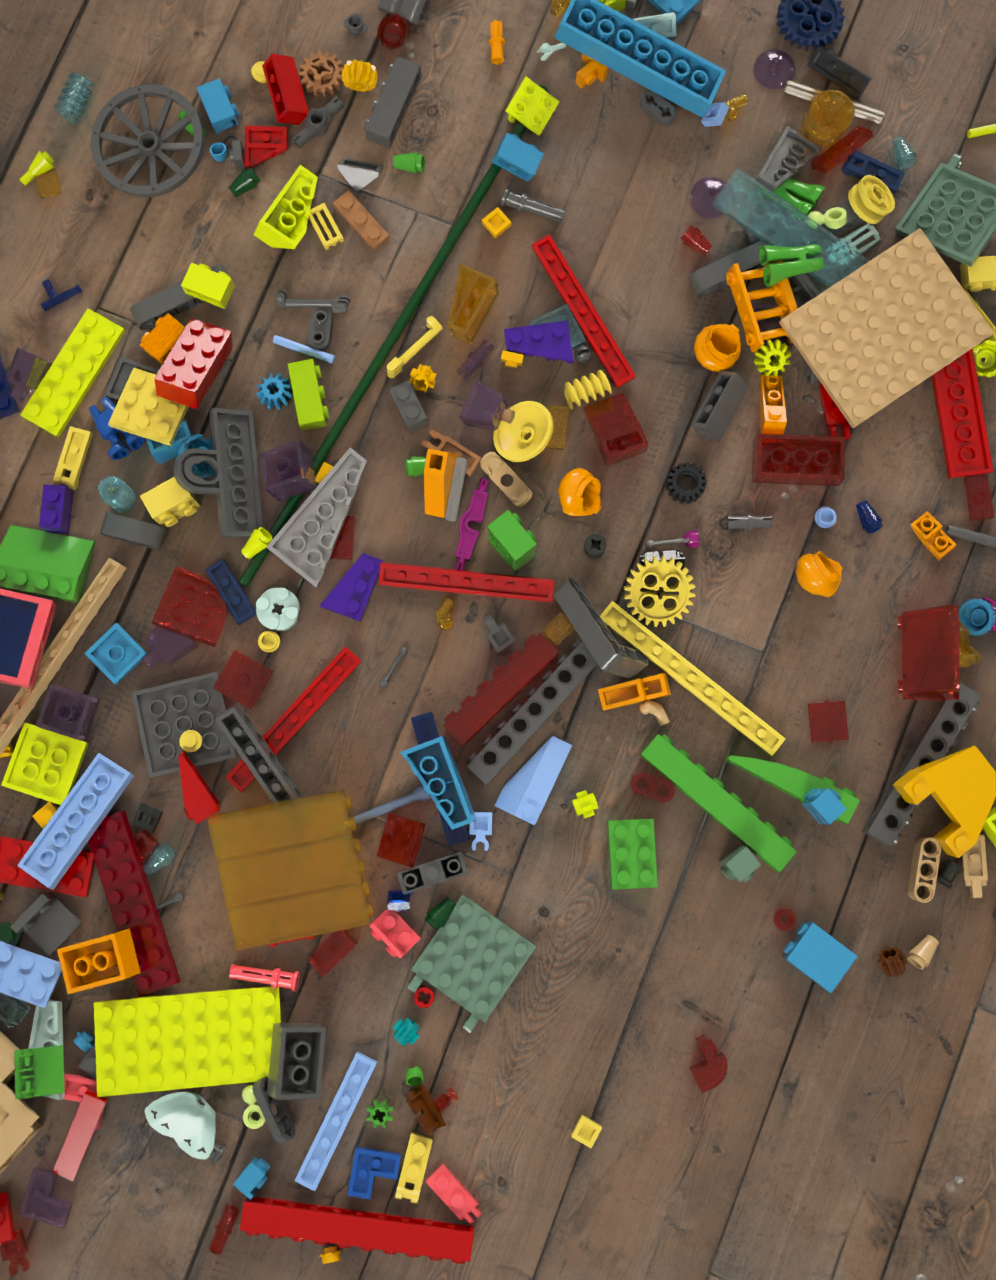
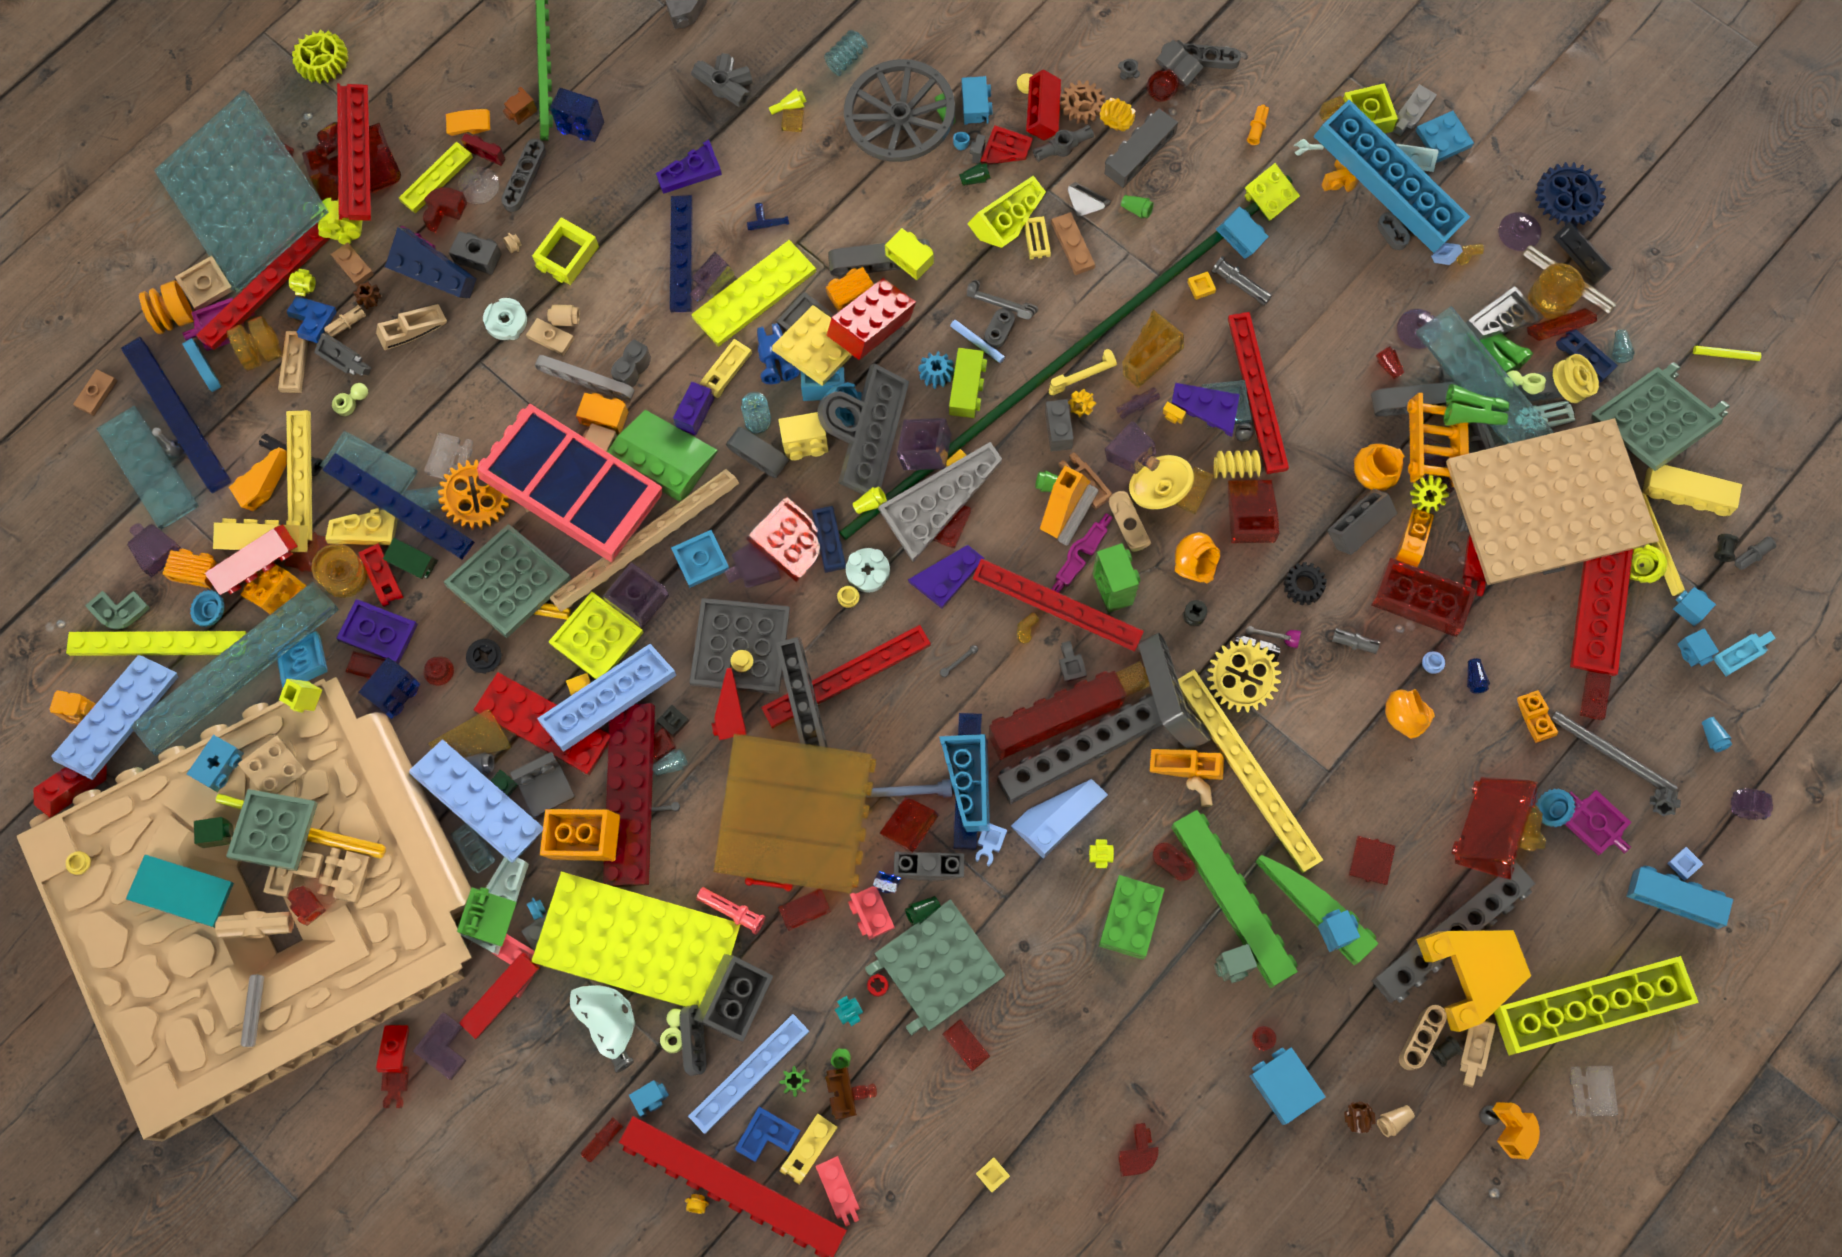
camera: 20 degrees right, 10 degrees down
clear red plate [212,650,273,710] -> none
none -> clear red tile [942,1019,990,1071]

